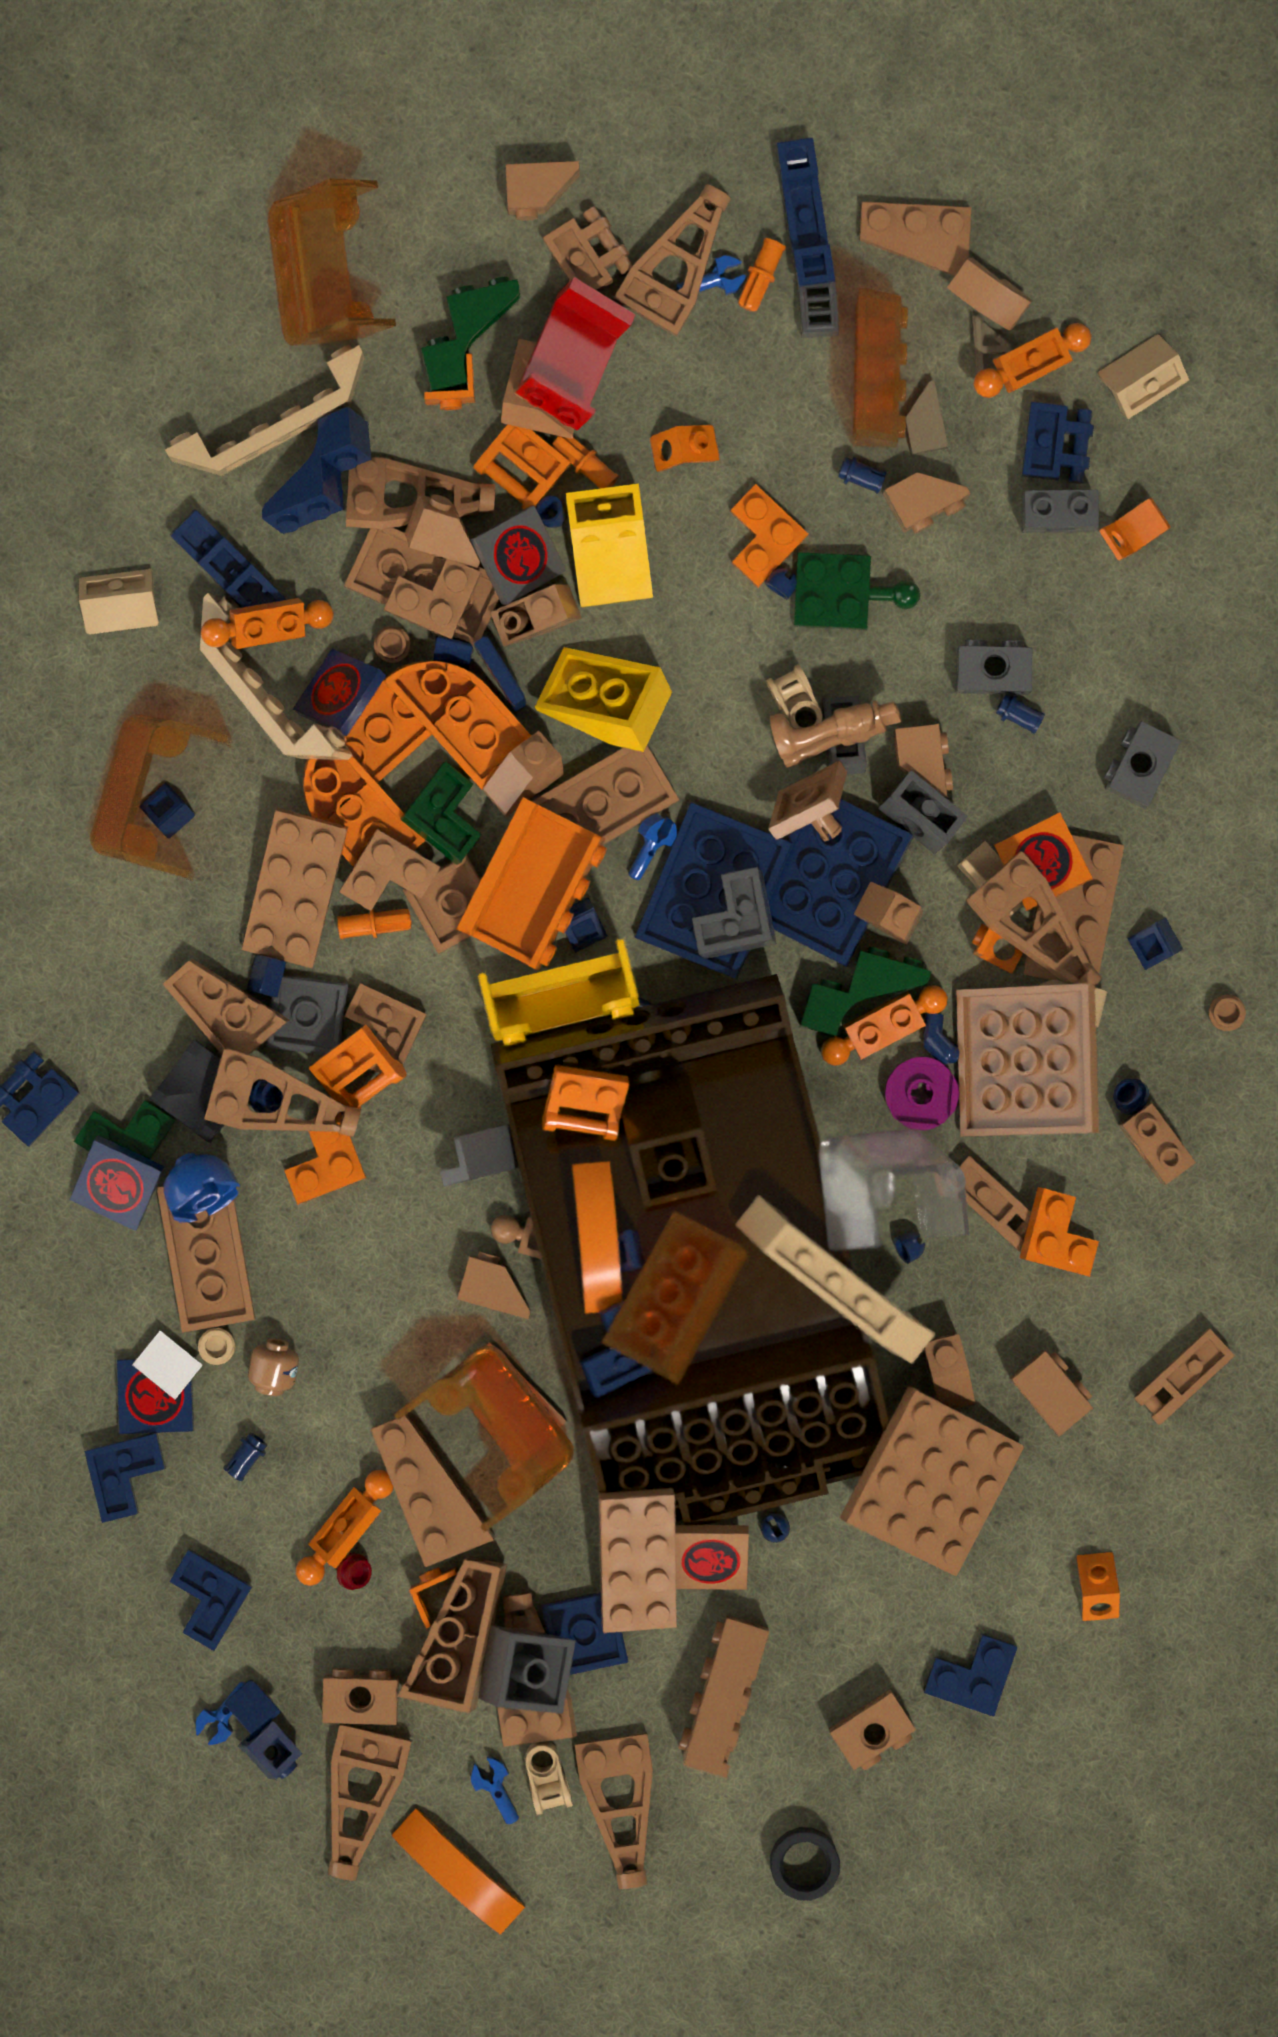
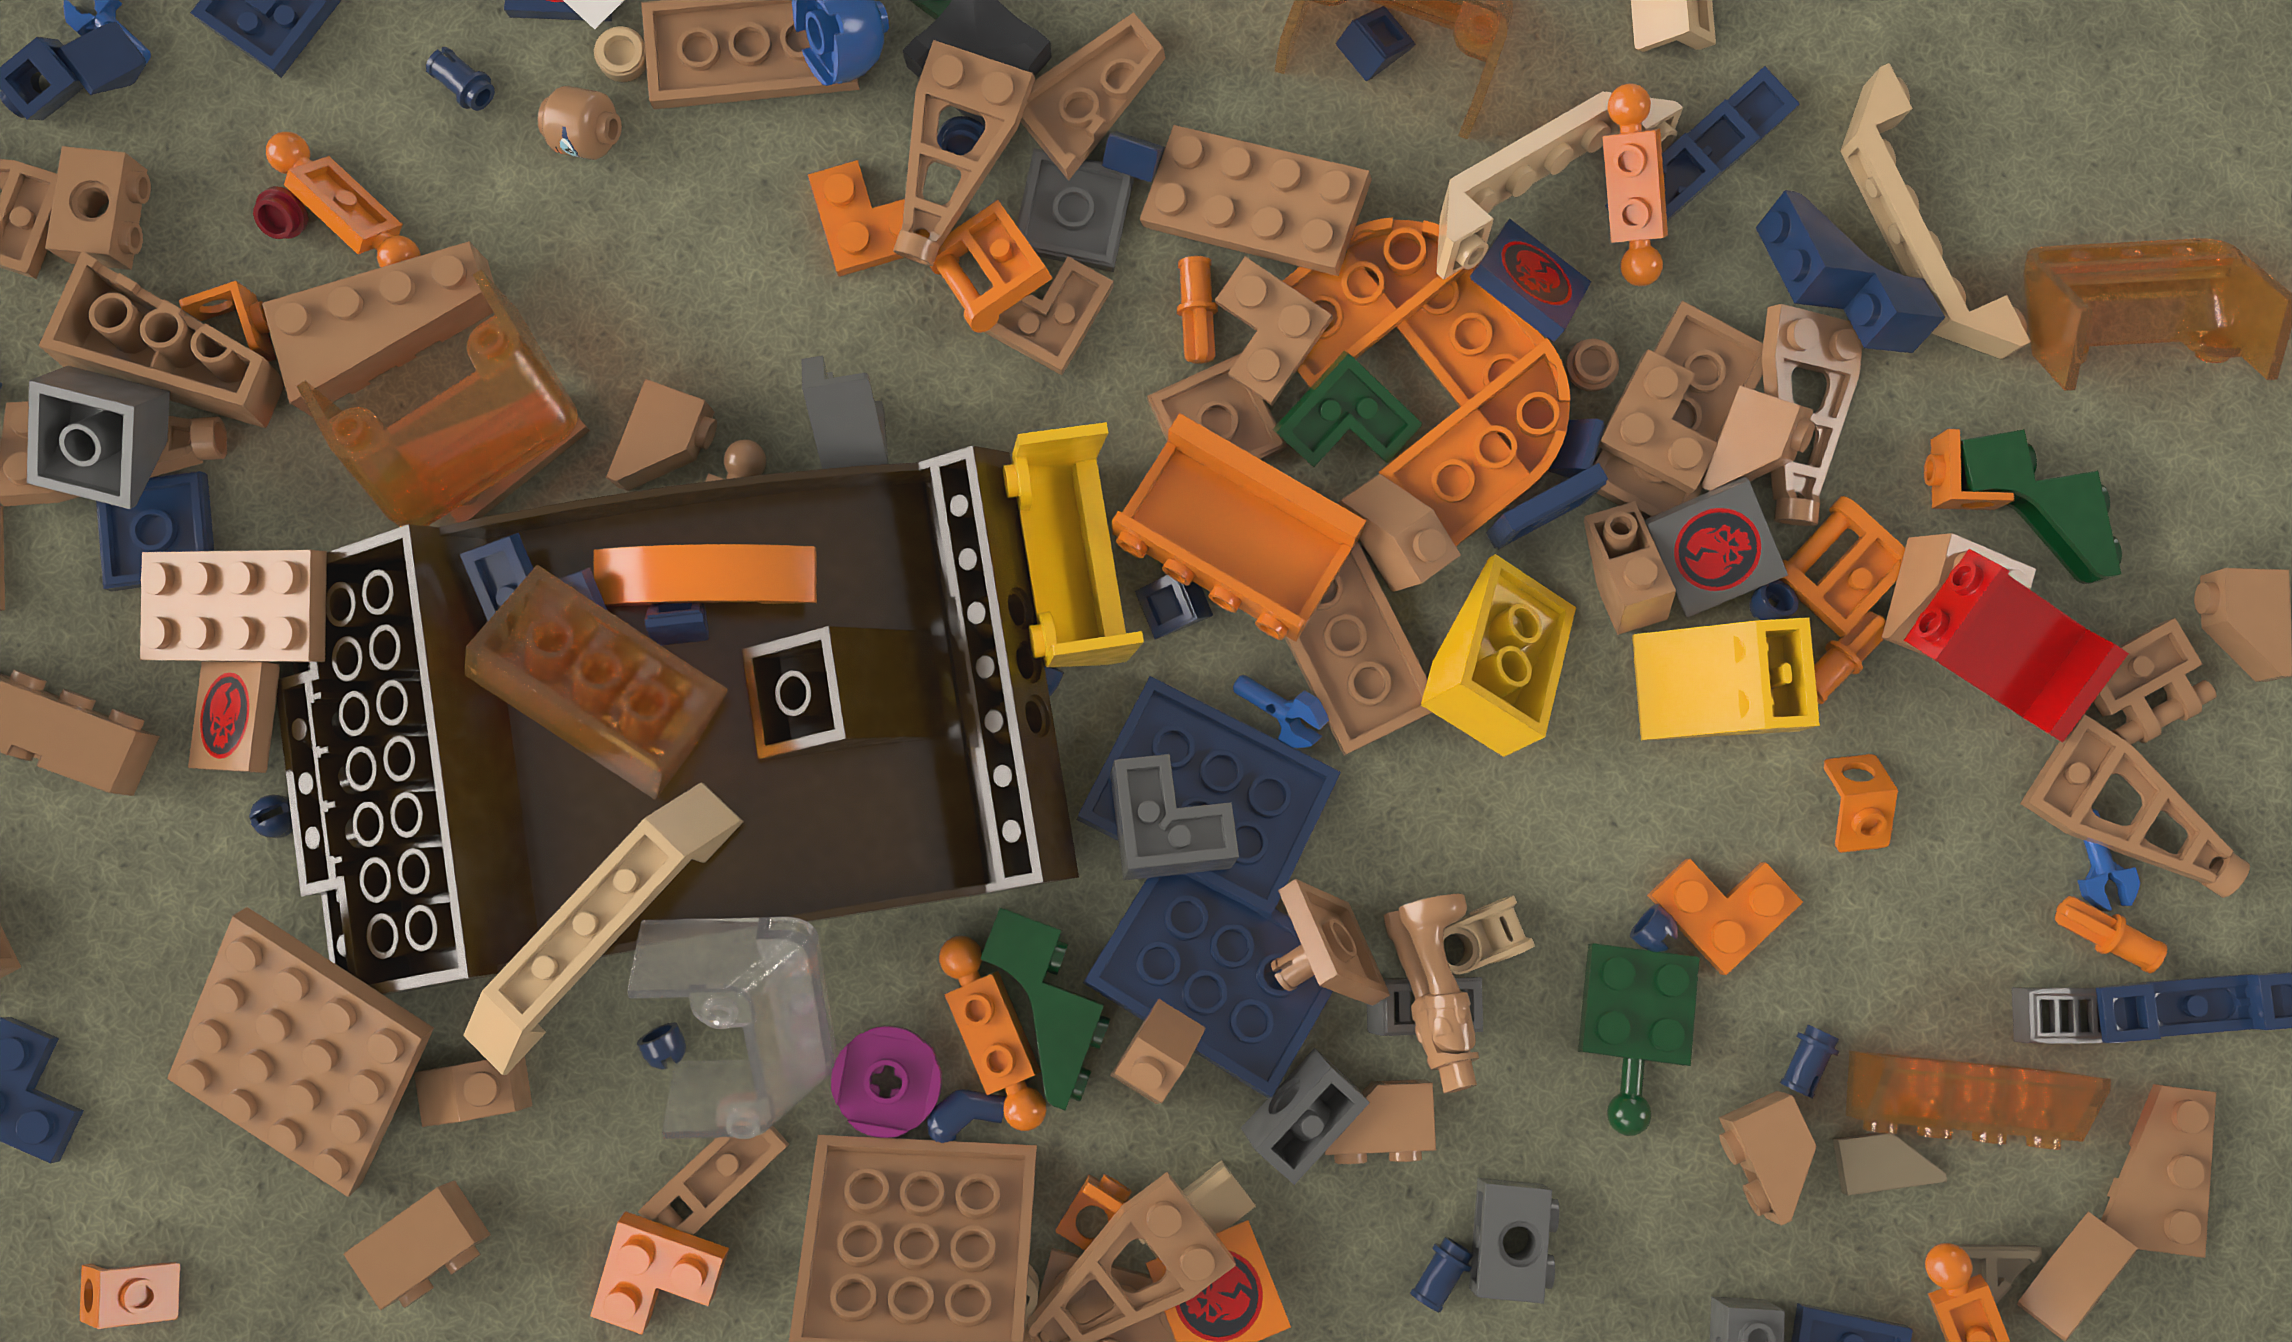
camera: 90 degrees right, 5 degrees down
orange plate [542,1065,629,1141] -> none

